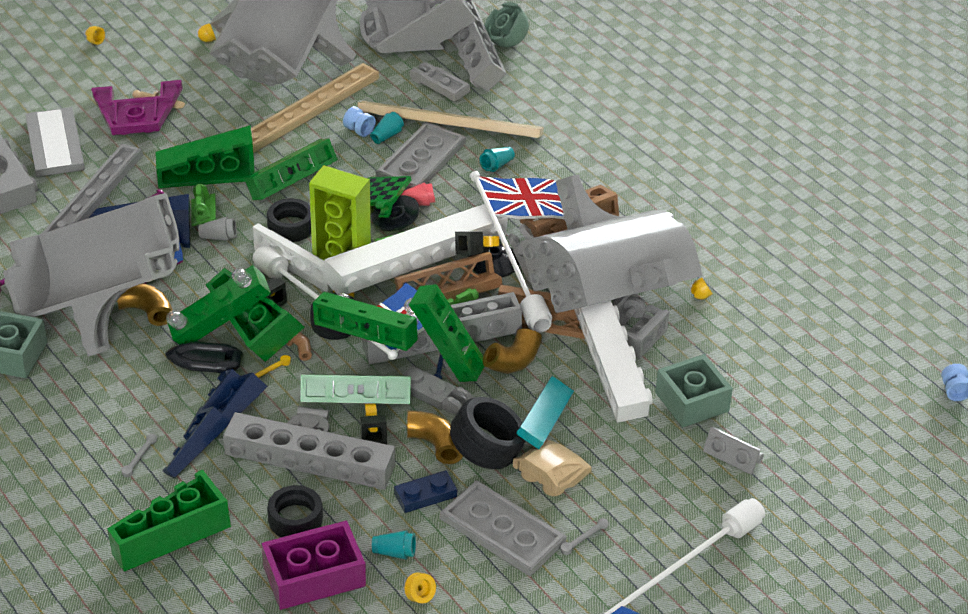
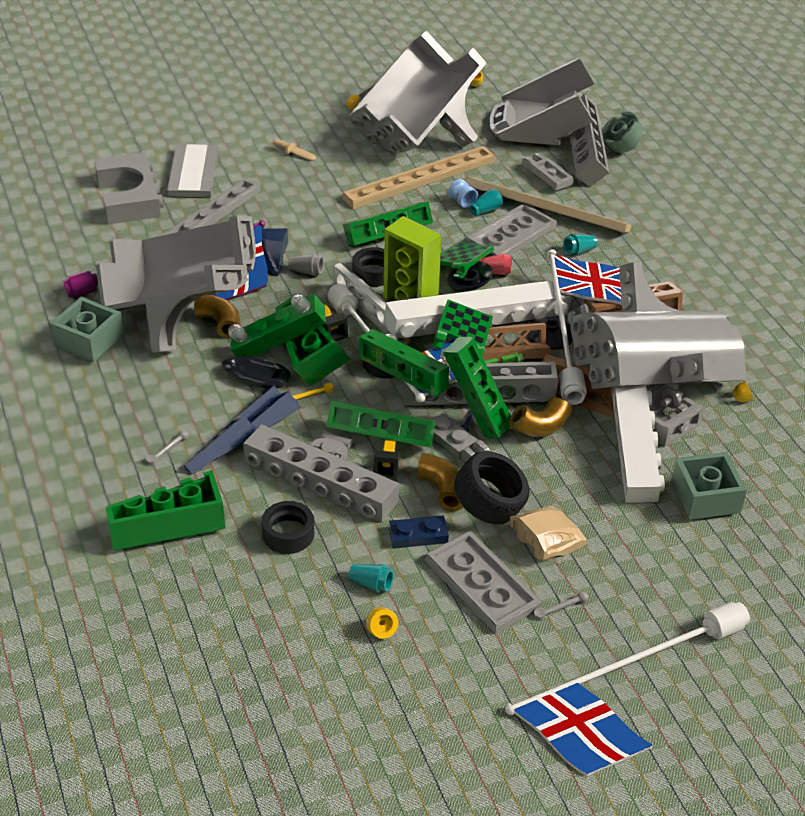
camera: 15 degrees right, 0 degrees up
yellow hinge [85,26,105,45] -> none
magenta wing [91,80,183,135] -> none
green wedge [155,125,255,188] -> none
bright green hinge [191,184,216,226] -> none
magenta brick [261,520,366,610] -> none
medium nougat arm [287,332,312,361] -> none
pearl dark grey piece [455,231,499,255] -> none
teal tile [516,376,574,449] -> none
light grey hinge [703,427,764,475] -> none
none -> green flag [432,299,493,356]

